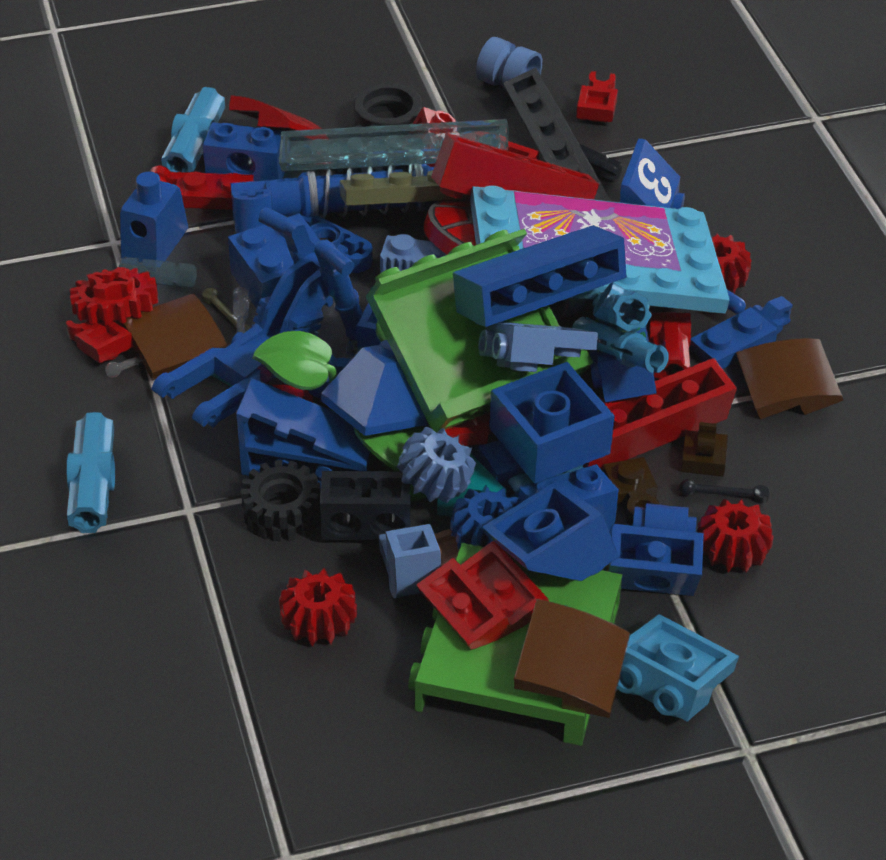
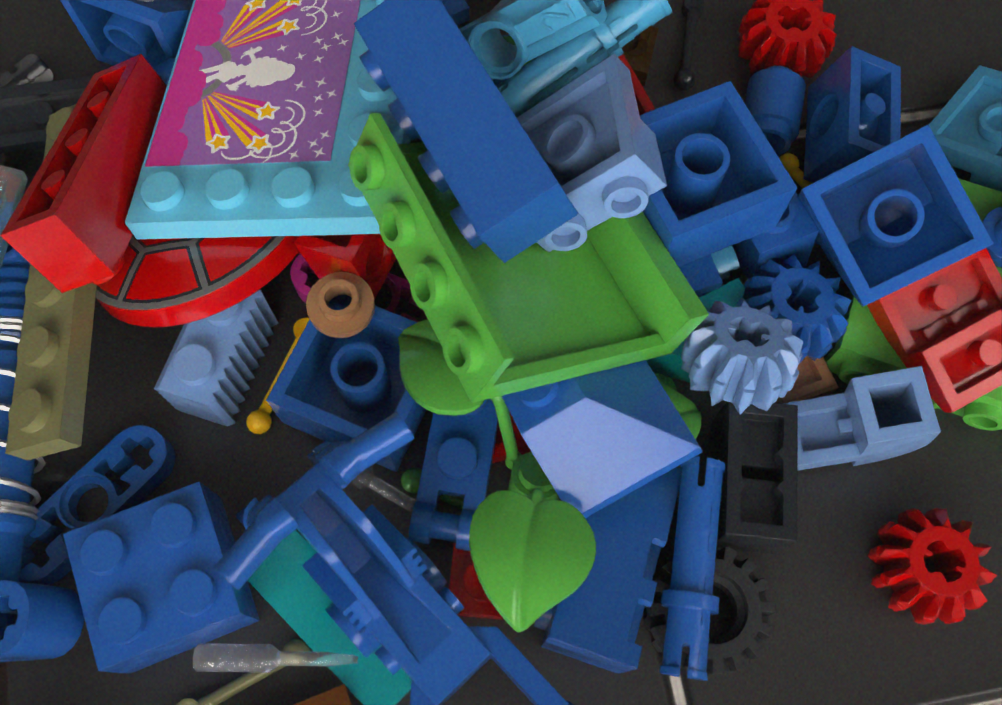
camera: 85 degrees left, 25 degrees up
none -> blue pin [659,456,726,681]

